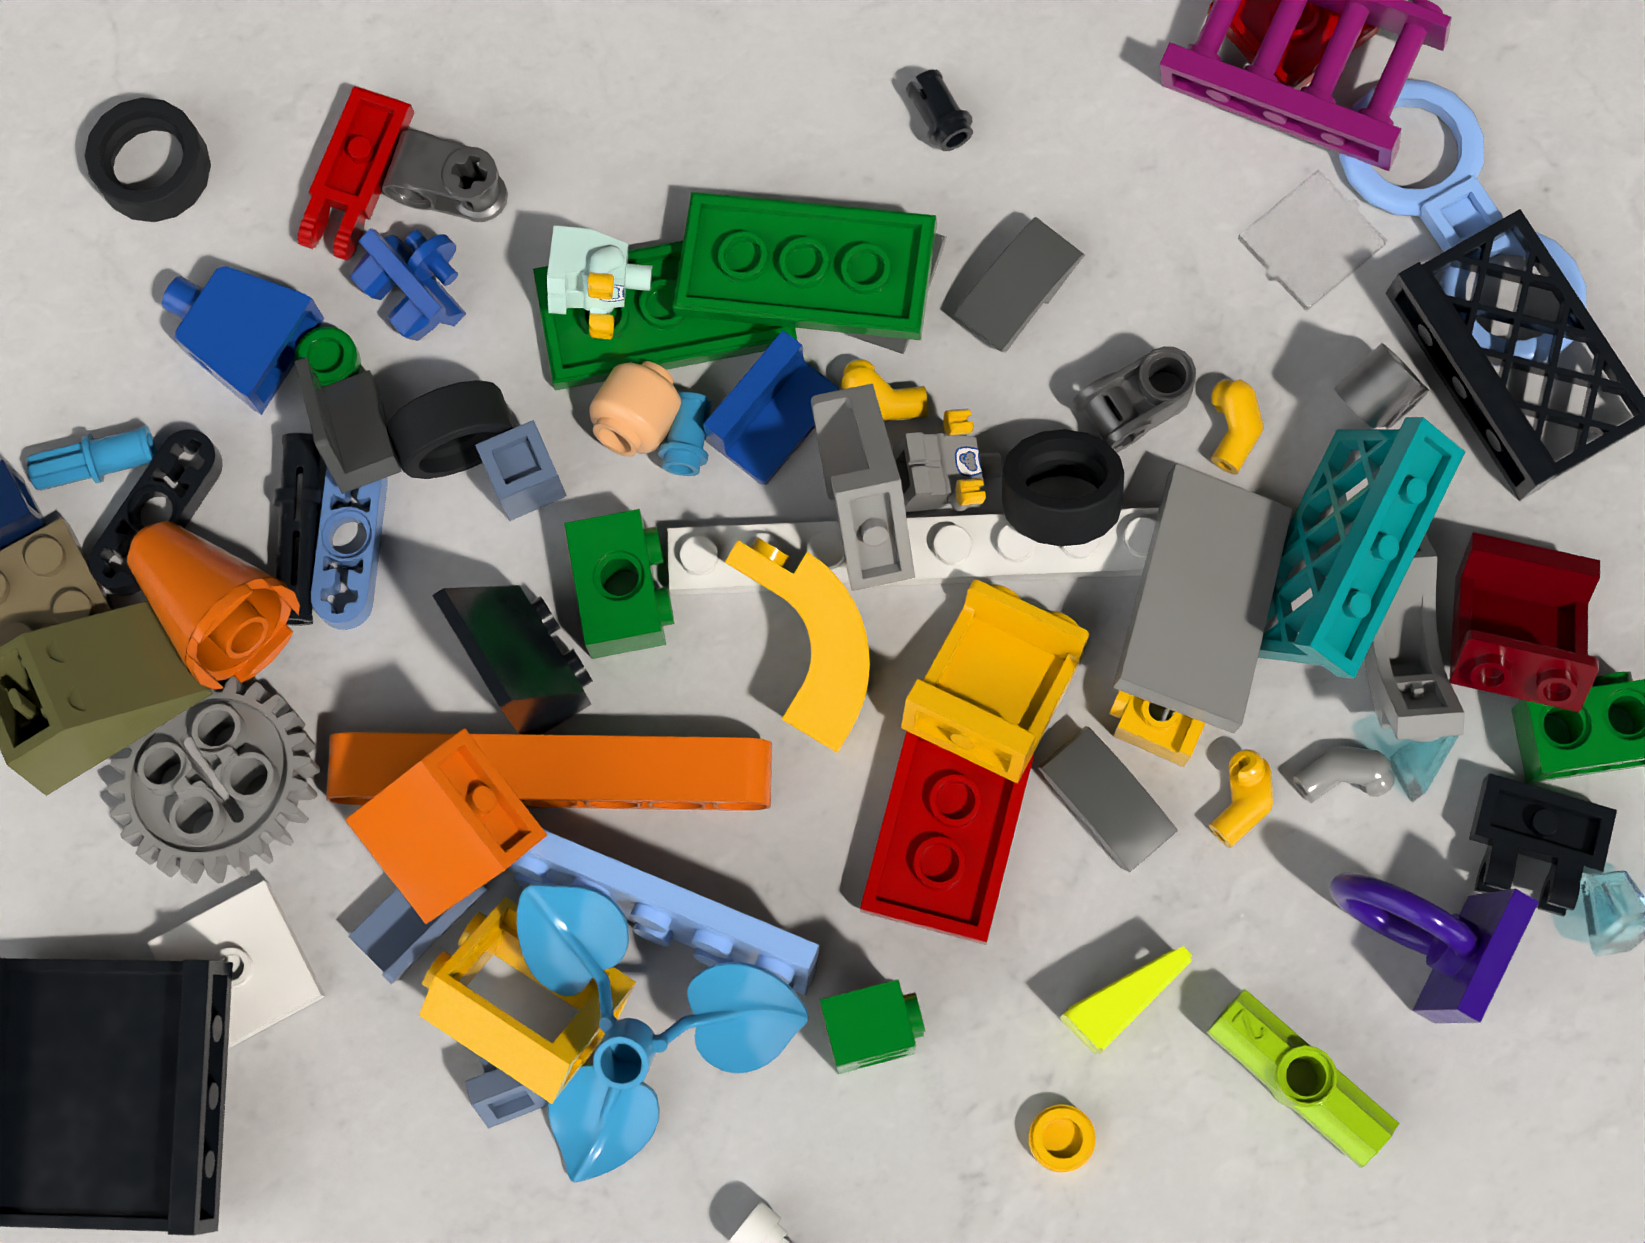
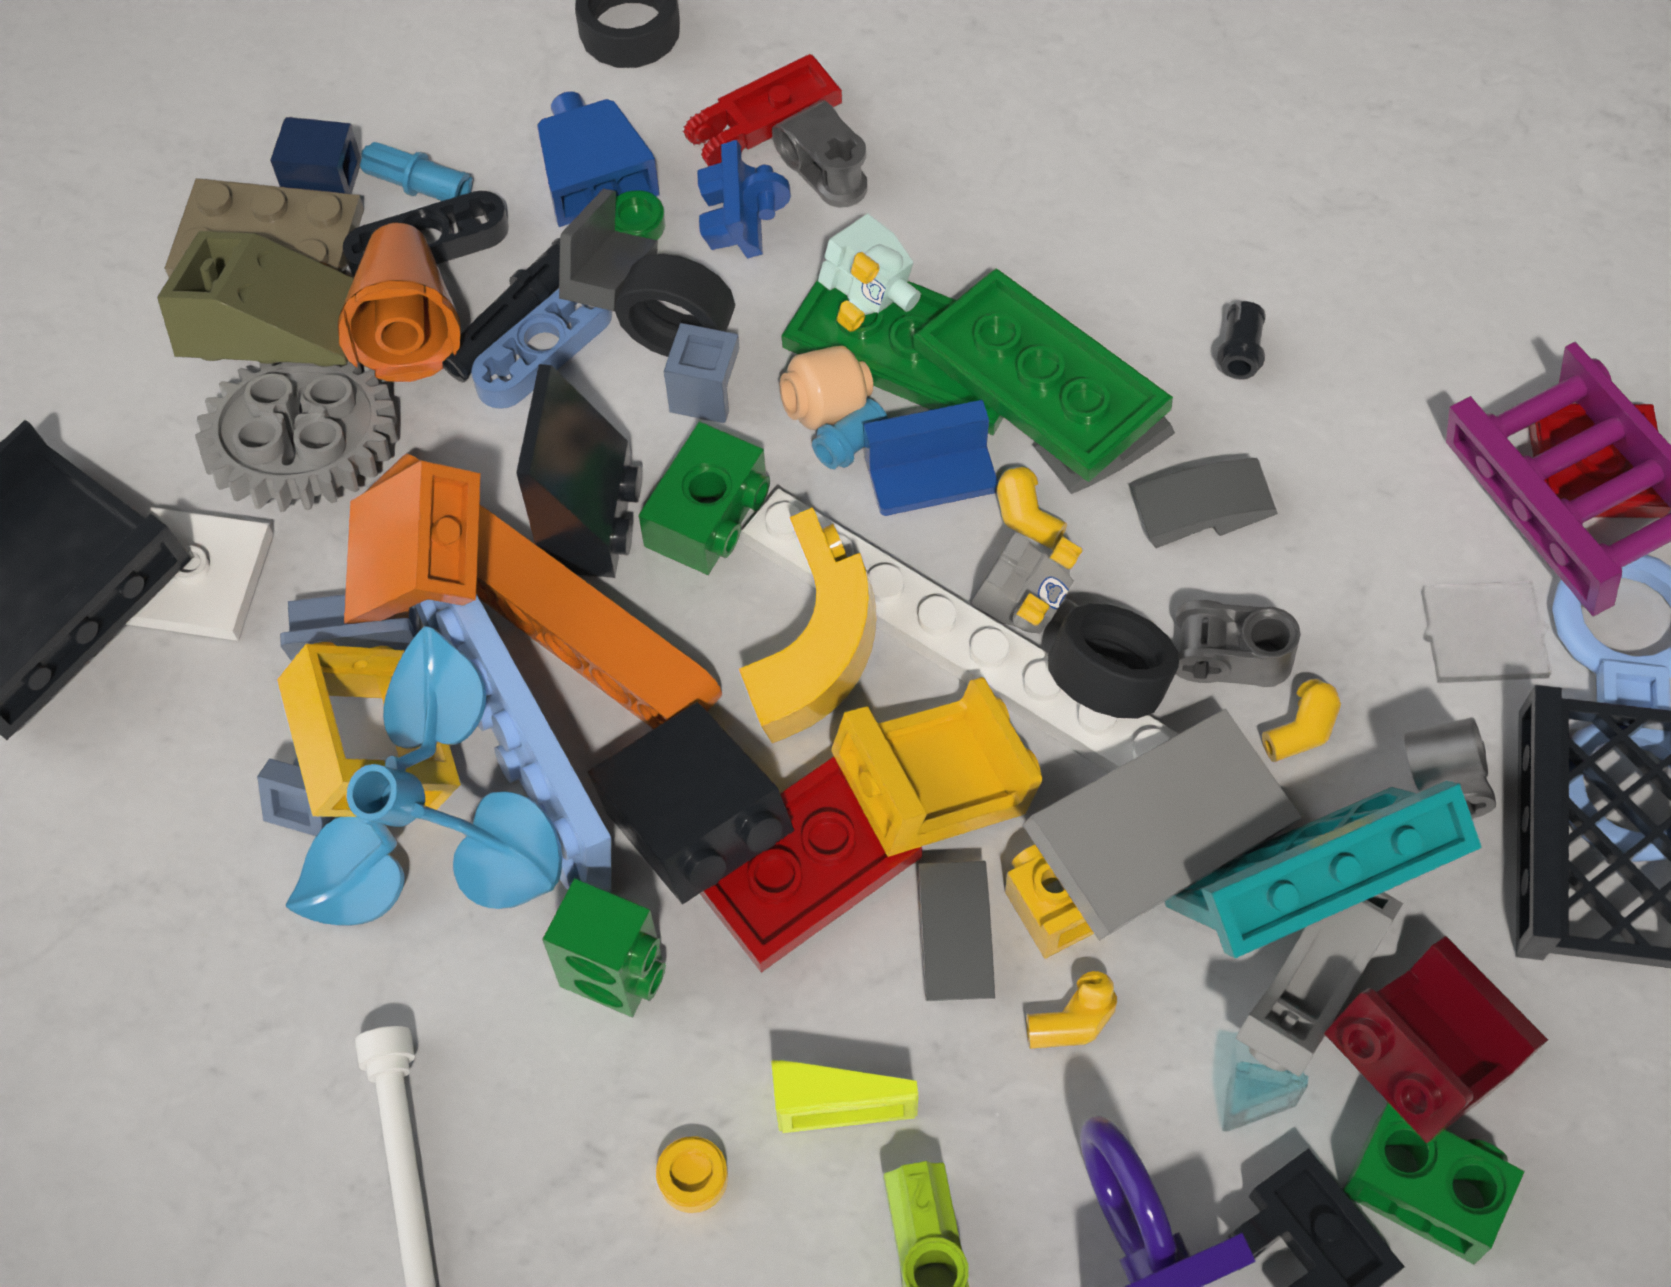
camera: 35 degrees right, 15 degrees down
light grey panel [811,383,915,591] -> none
light grey arm [1292,746,1395,803] -> none
none -> black brick [587,701,795,905]

